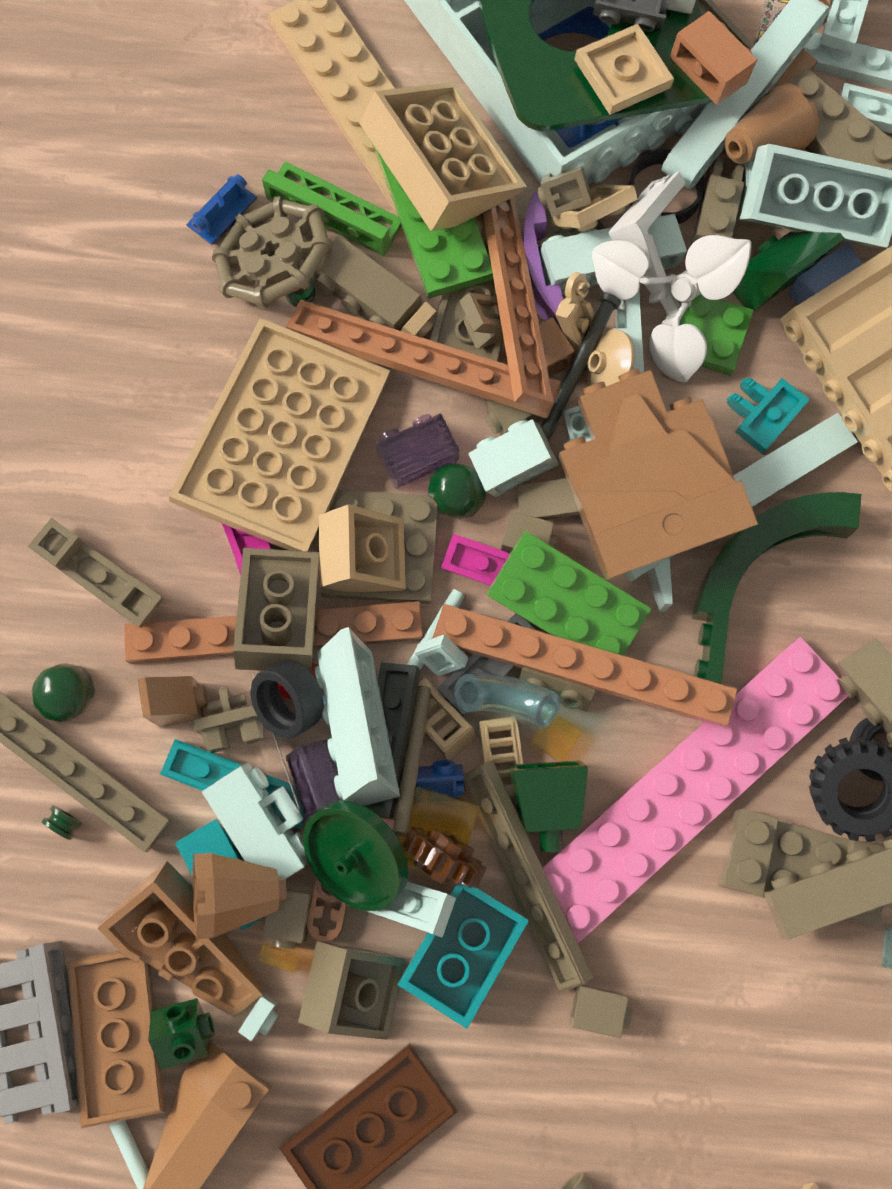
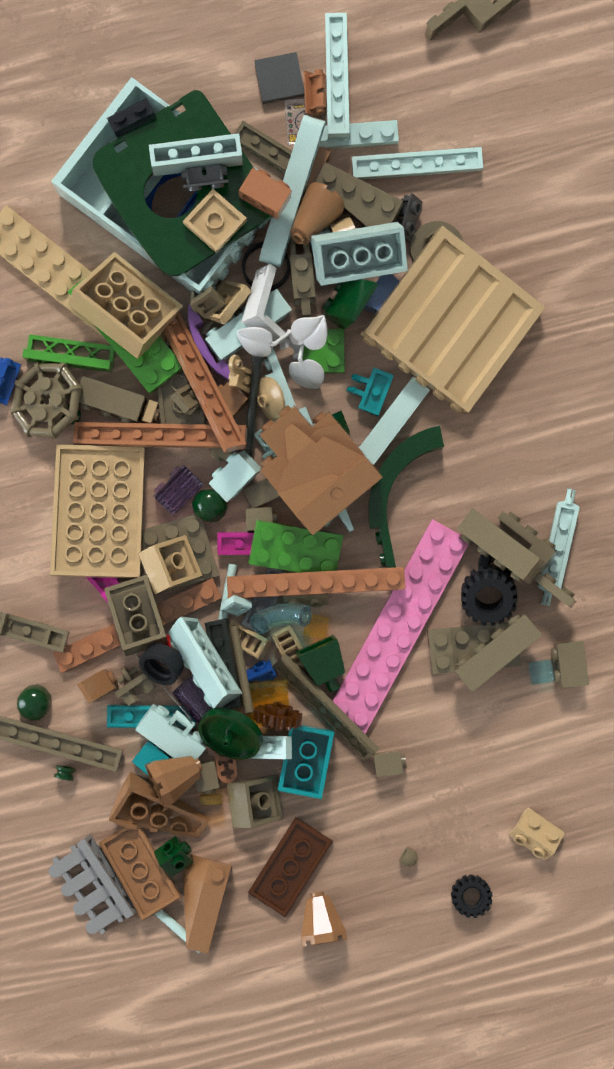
camera: 15 degrees left, 10 degrees up
light aqua plate [238,993,279,1041] -> none

